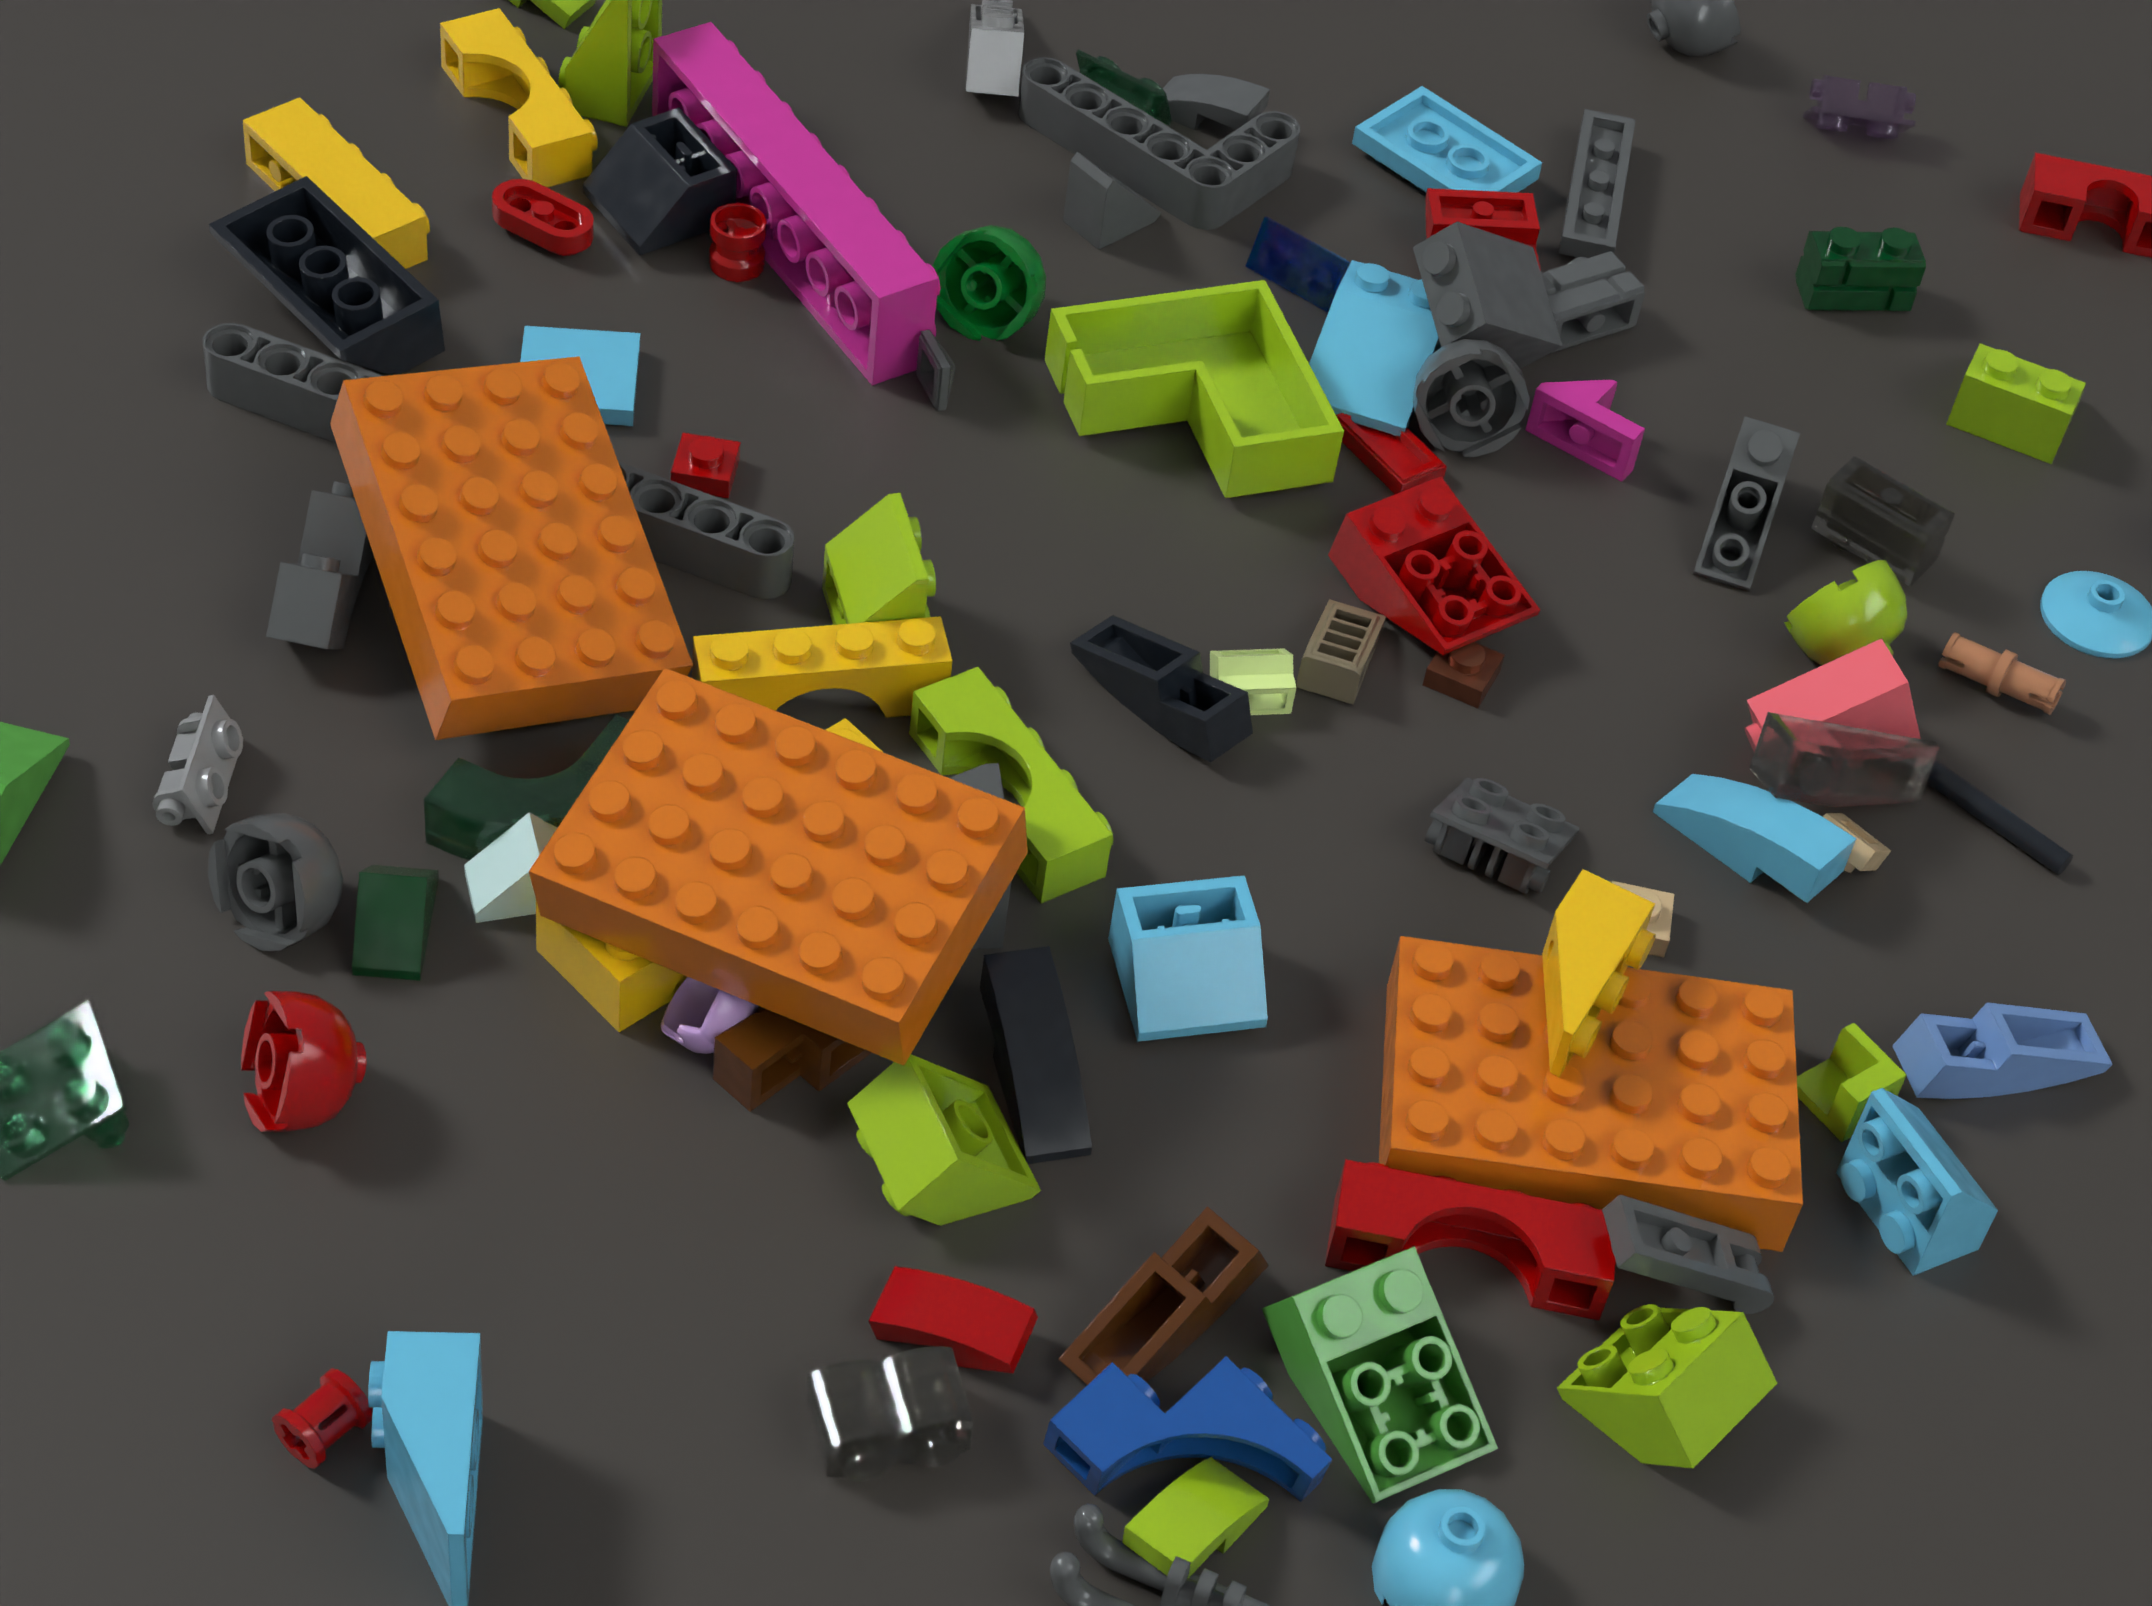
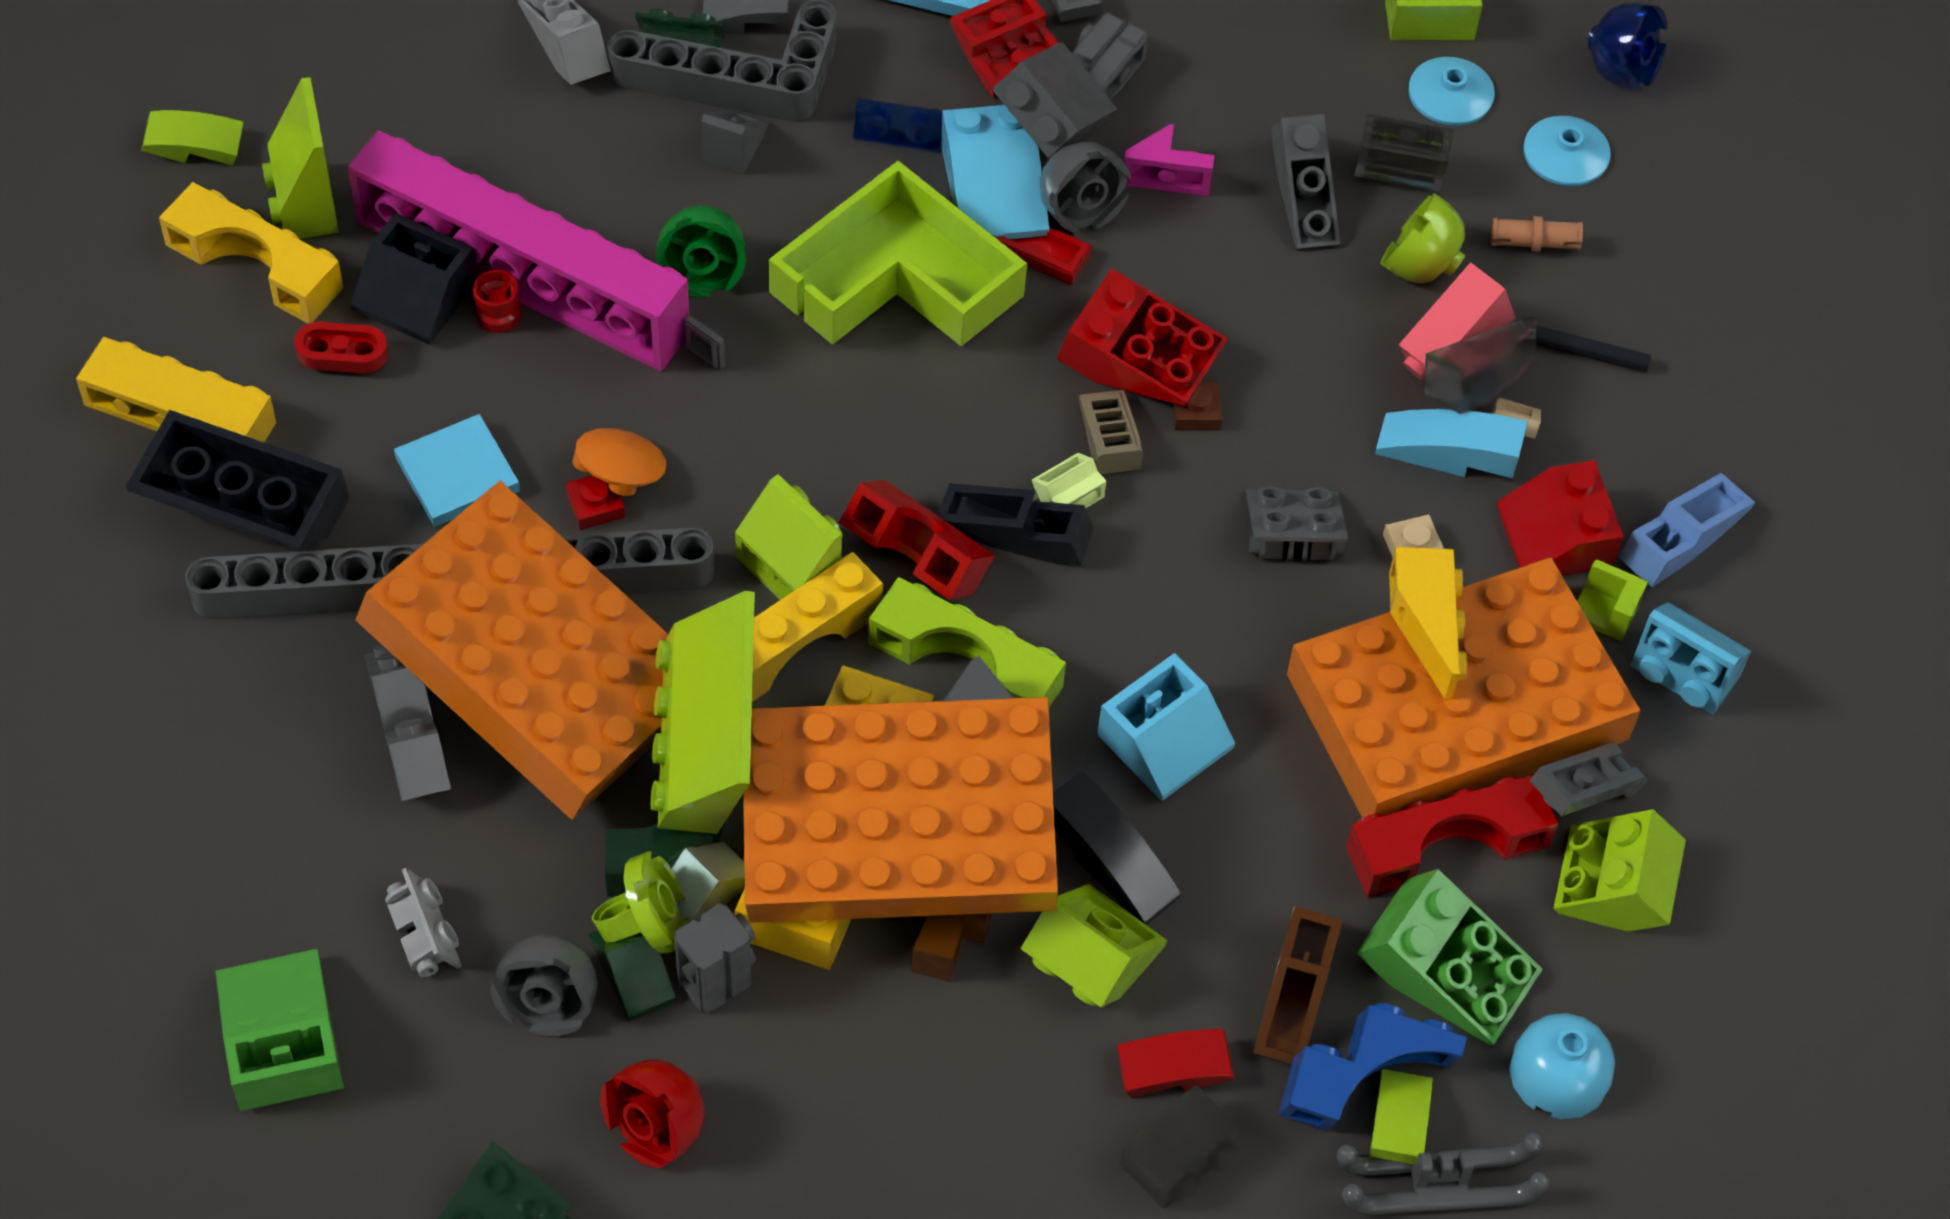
camera: 25 degrees left, 10 degrees up
lavender hair [661,976,759,1054] -> none
none -> orange dish [572,428,666,496]
none -> lime tile [592,851,691,954]
none -> lime slope [650,591,755,834]
none -> dark grey brick [674,903,756,1015]
none -> red arch [839,479,996,600]
none -> medium azure dish [1408,57,1495,126]
none -> red slope [1497,460,1624,576]

